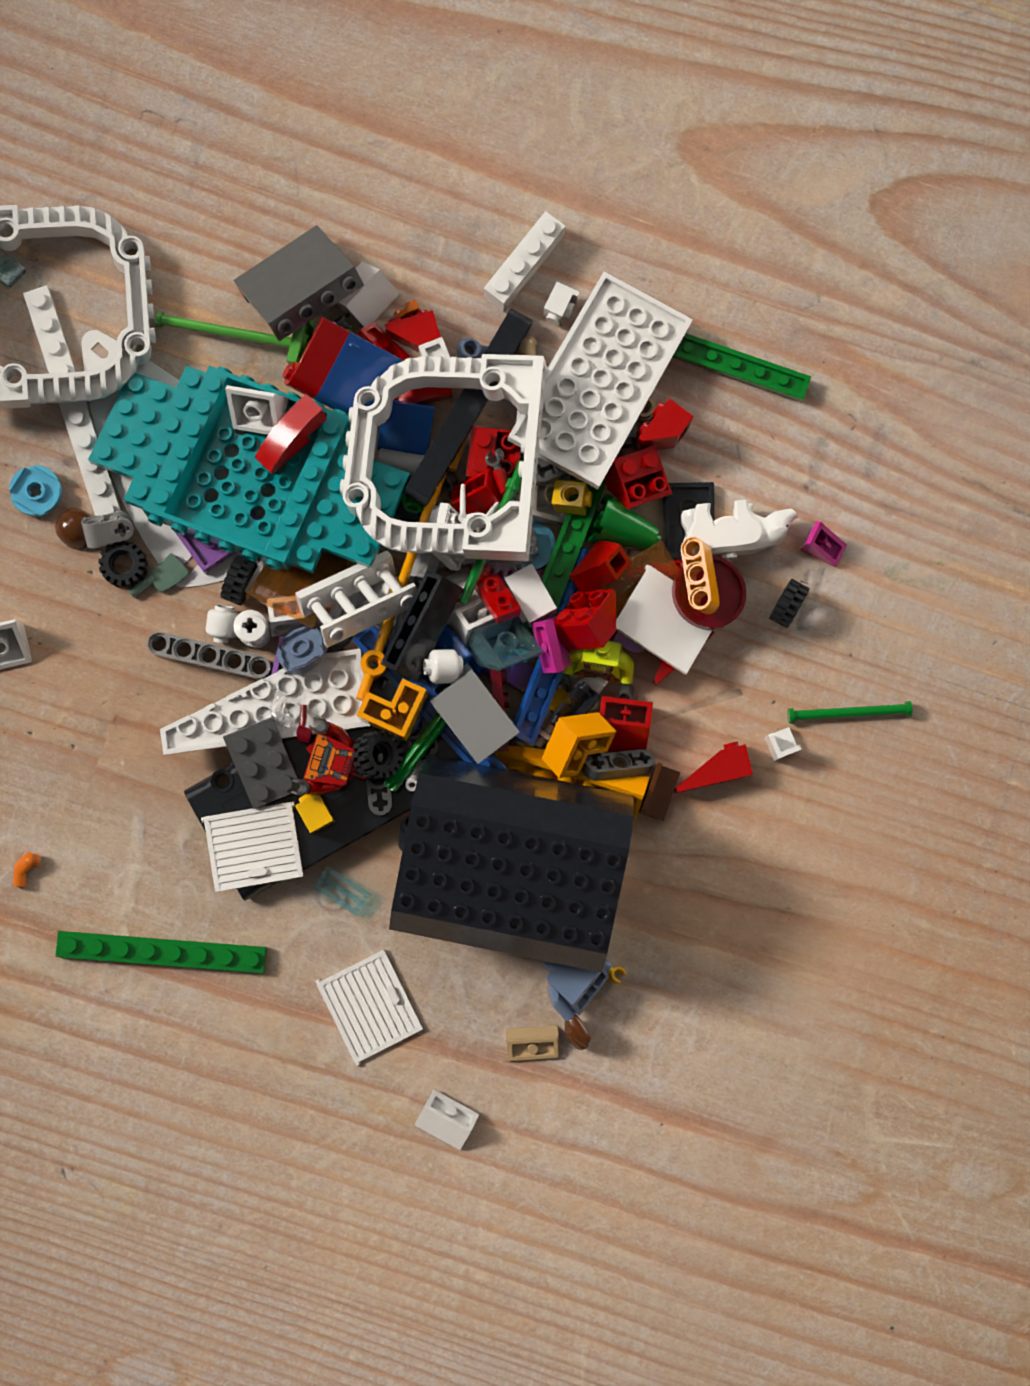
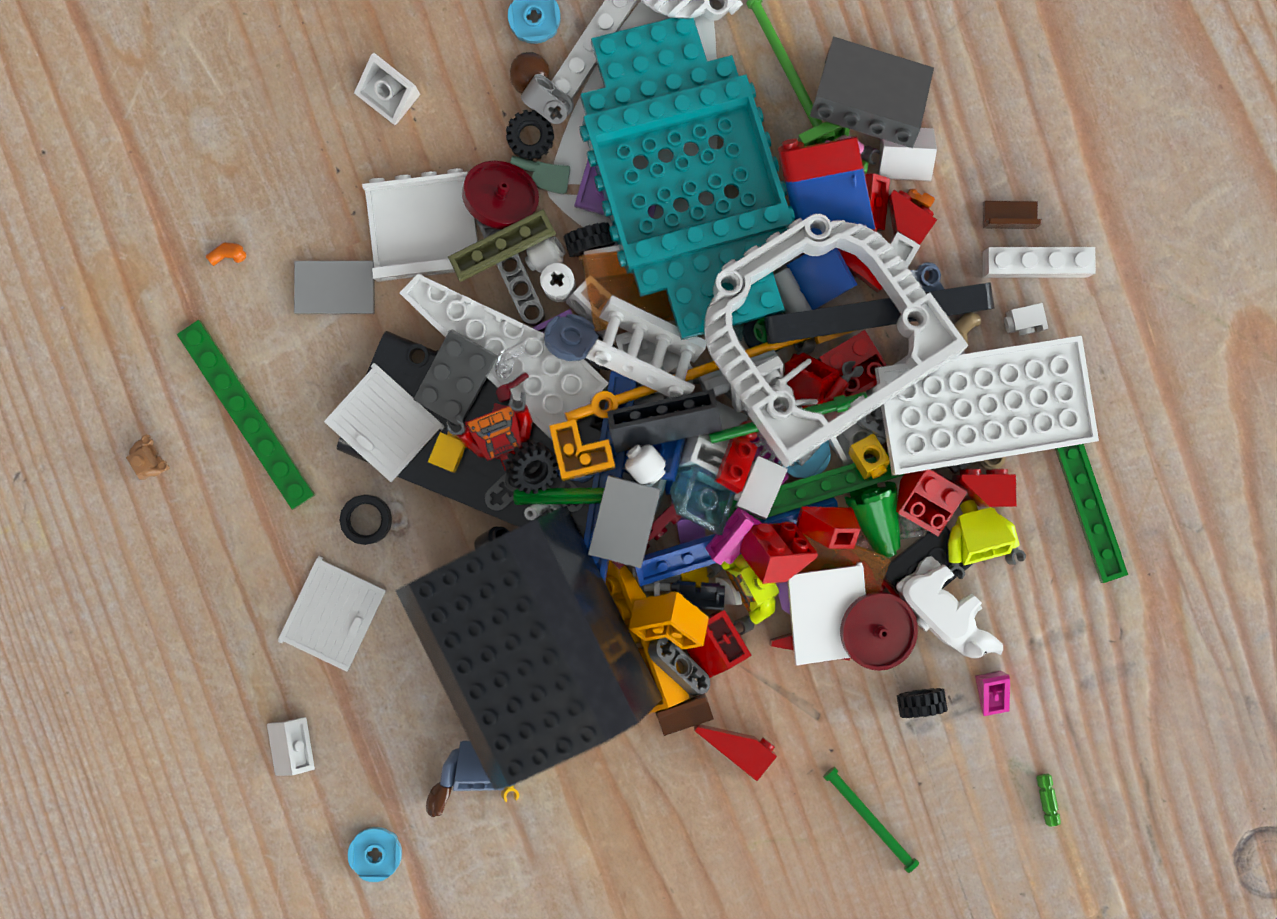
camera: 60 degrees right, 5 degrees up
white slope [225,385,288,435] -> none
slope [255,394,327,474] -> none
clear light blue tile [313,866,371,916] -> none
tan slope [506,1026,560,1061] -> none
light orange beam [681,537,719,614] -> none
white panel [764,727,802,761] -> none
none -> medium nougat piece [126,434,170,480]
none -> light grey tile [294,261,375,314]
none -> black tyre [339,495,392,545]
none -> medium azure plate [348,827,402,882]
none -> white panel [362,168,478,282]
none -> olive brick [448,209,556,282]
none -> dark red piece [462,161,539,229]
none -> clear wheel [899,517,926,539]
none -> neon yellow torso [948,500,1026,580]
none -> reddish brown panel [983,201,1042,229]
none -> bright green axle [1036,774,1061,827]

